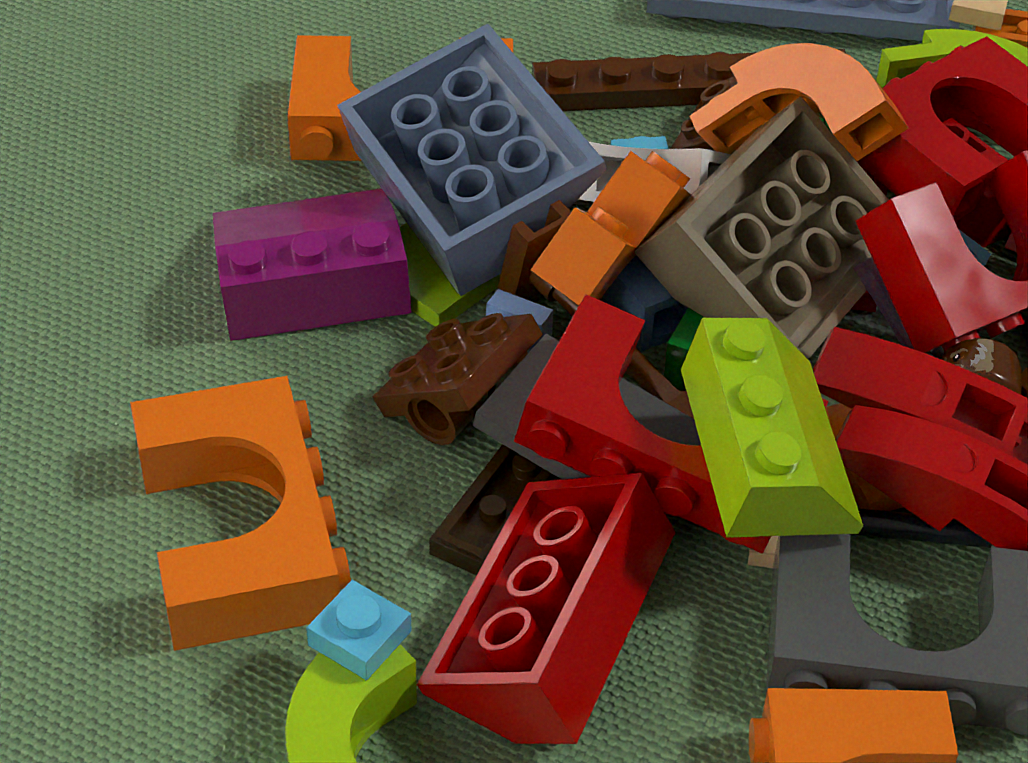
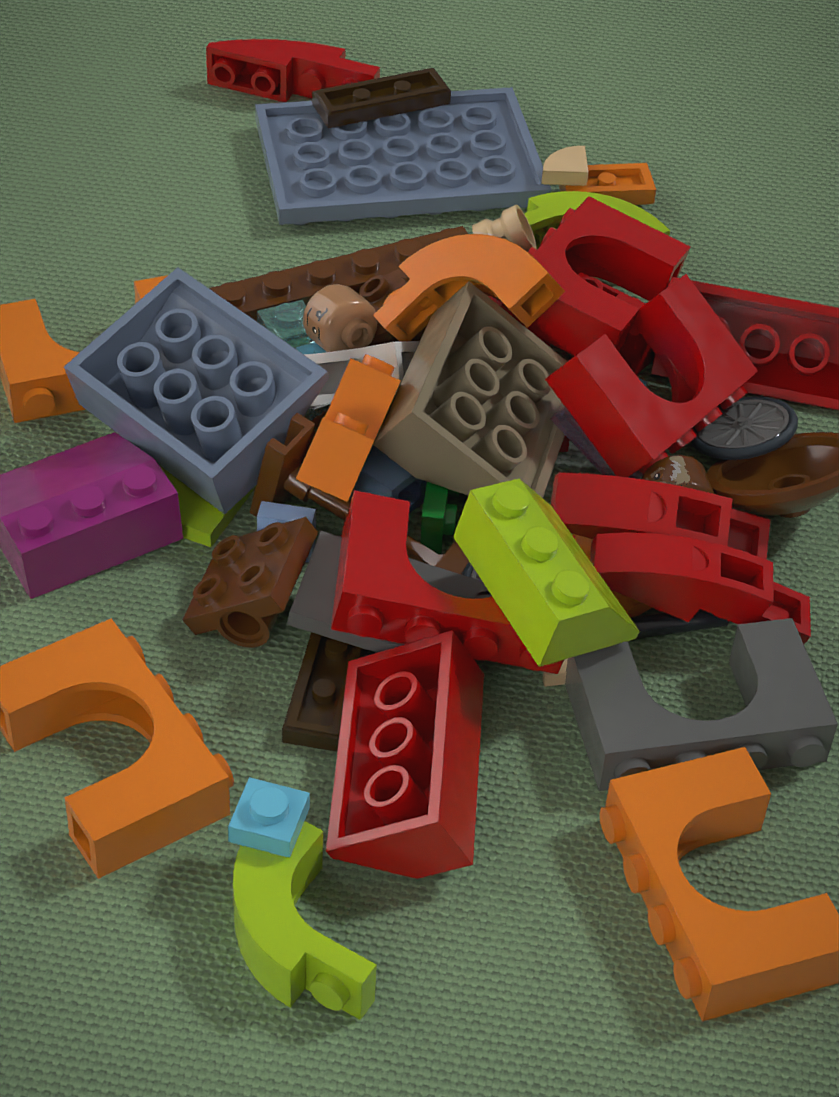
camera: 20 degrees left, 0 degrees up
none -> clear light blue plate [257,300,314,349]
none -> medium nougat head [303,284,378,352]
none -> tan wheel [472,204,536,252]

